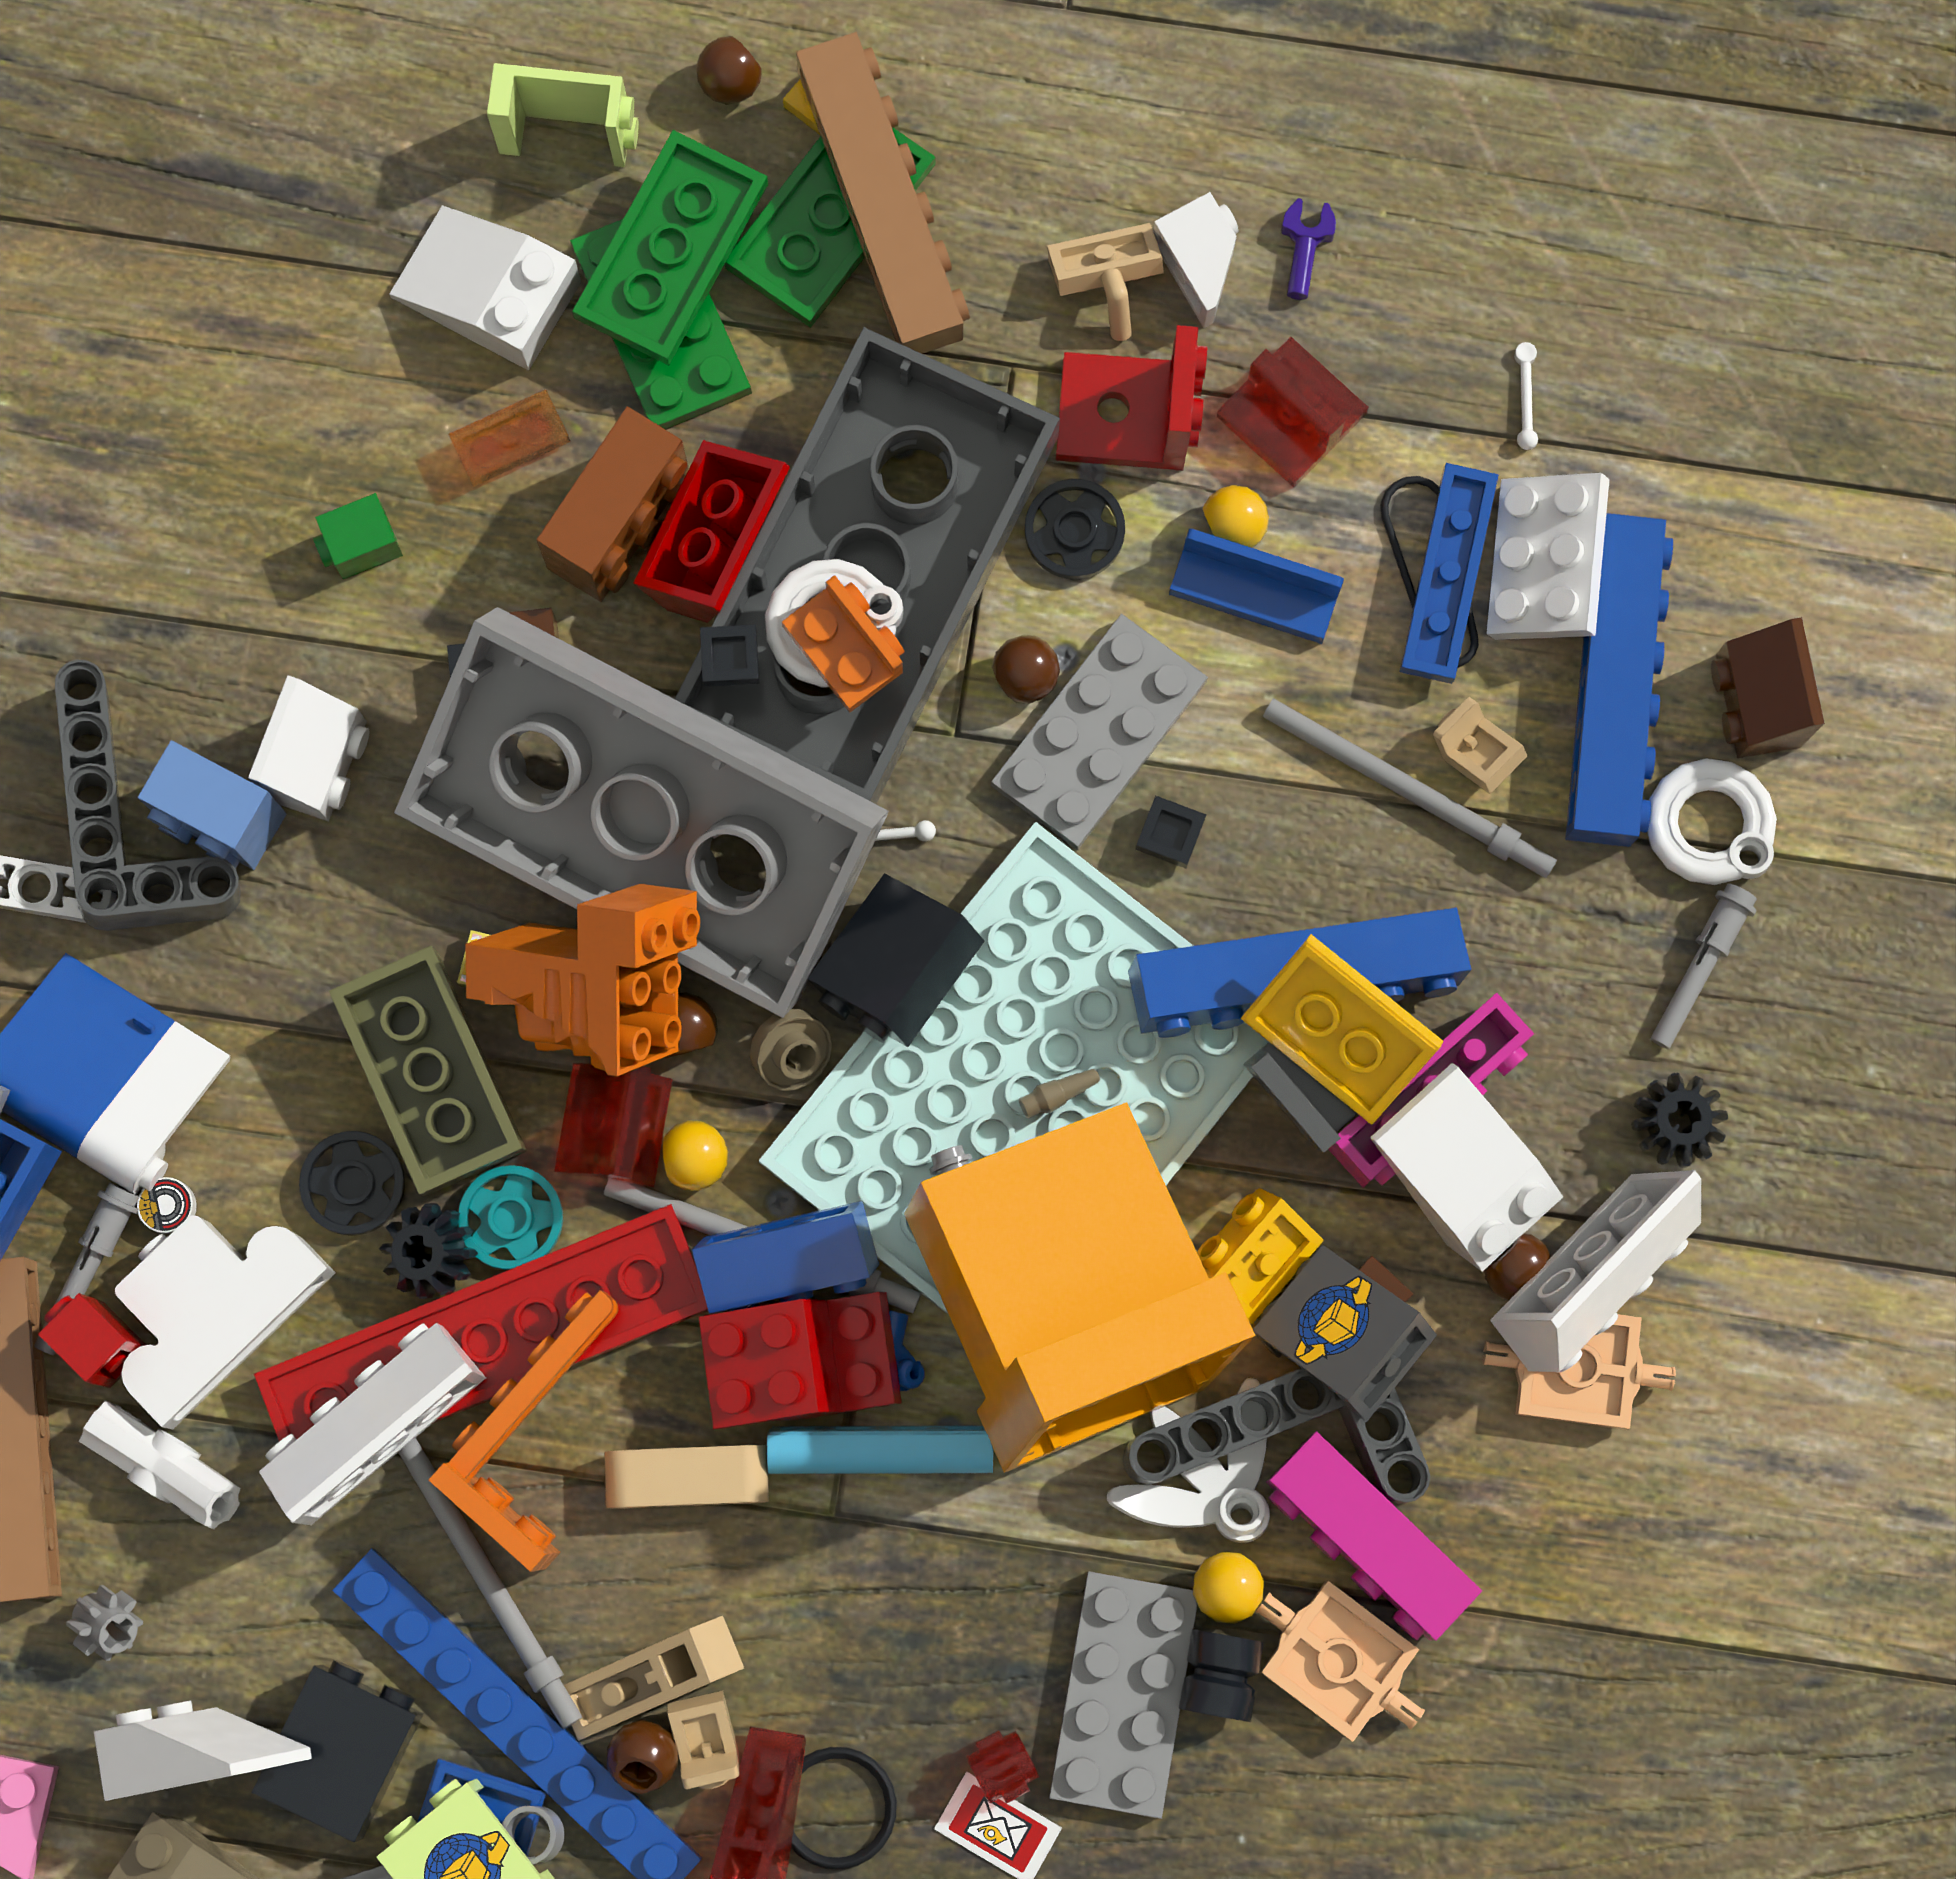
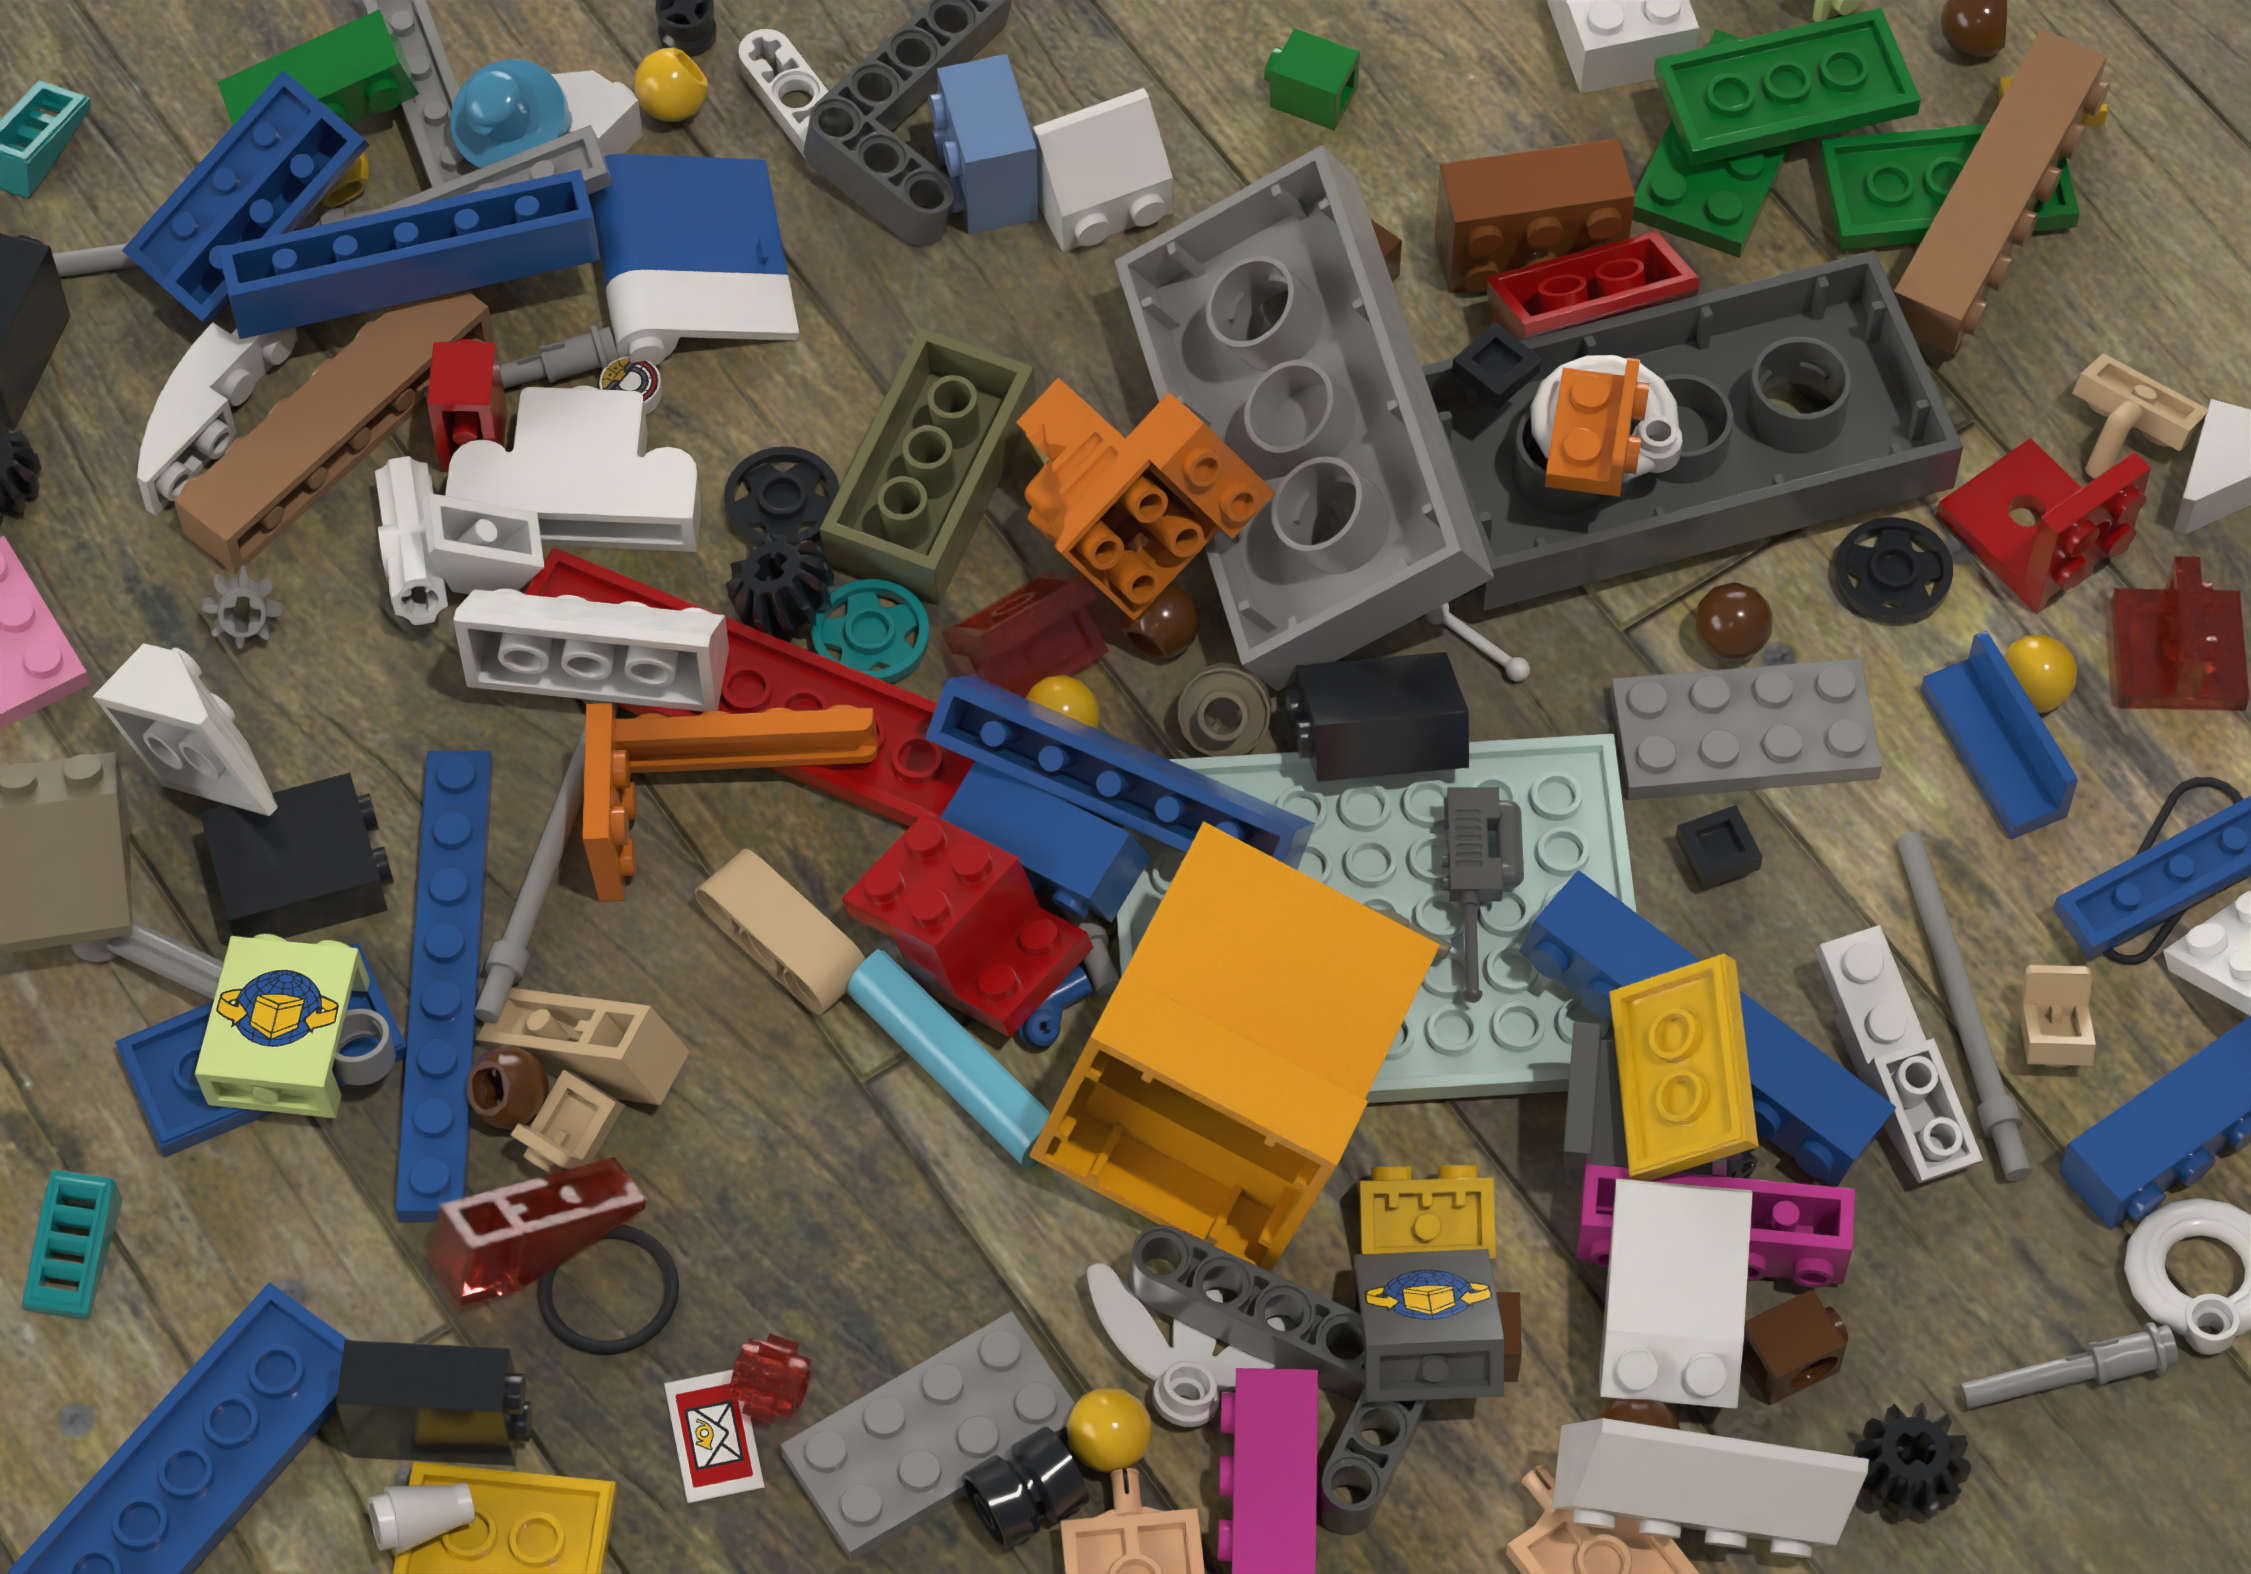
camera: 50 degrees right, 20 degrees down
clear orange plate [448,389,570,487] -> none
none -> white slope [422,493,544,594]
none -> blue brick [925,675,1315,870]
none -> dark grey piece [1442,787,1524,1003]
none -> reddish brown brick [1742,1289,1848,1405]
none -> white slope [1815,925,1983,1184]

